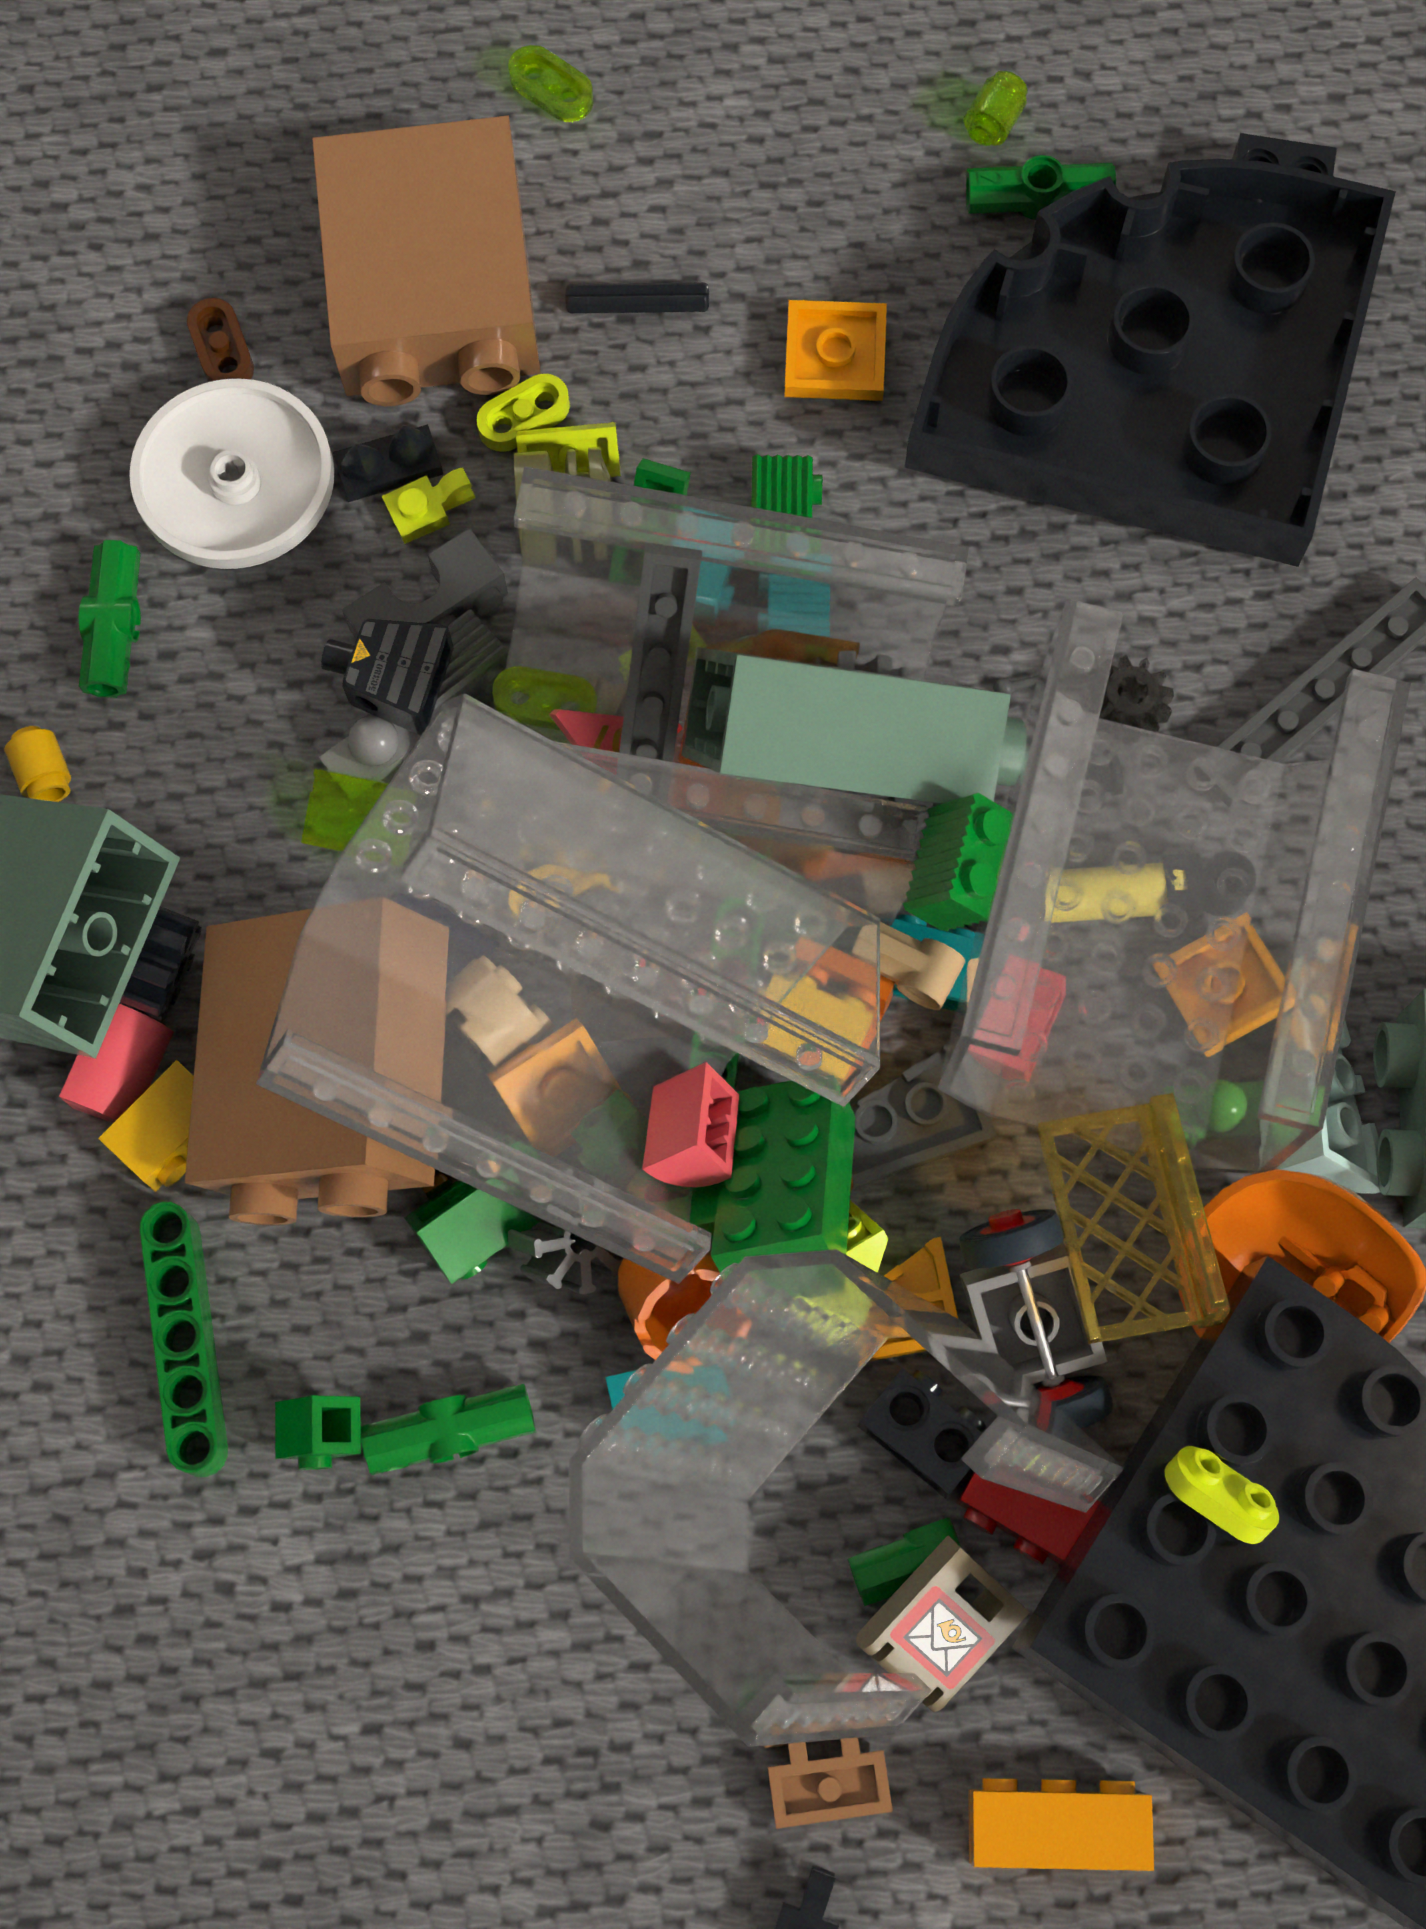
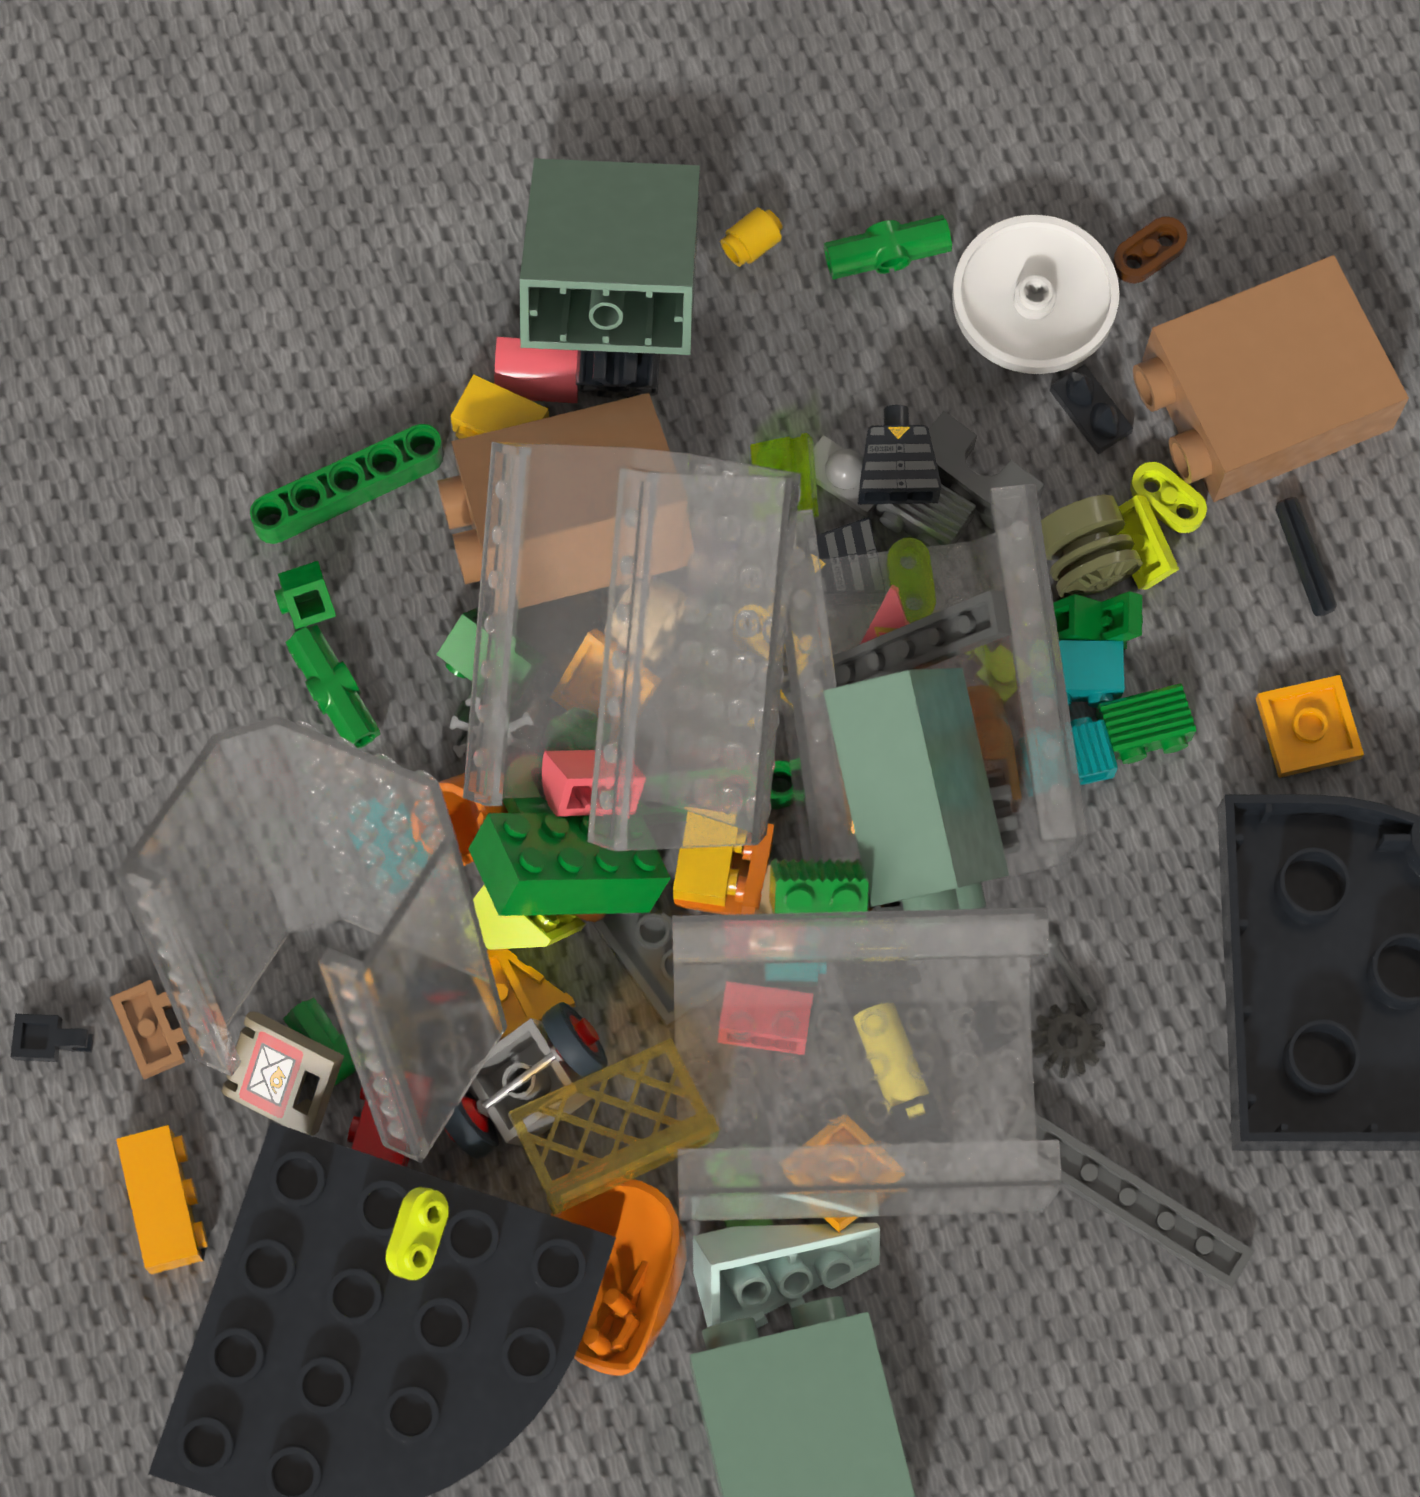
camera: 70 degrees right, 0 degrees up
neon yellow plate [382,467,476,544] -> none

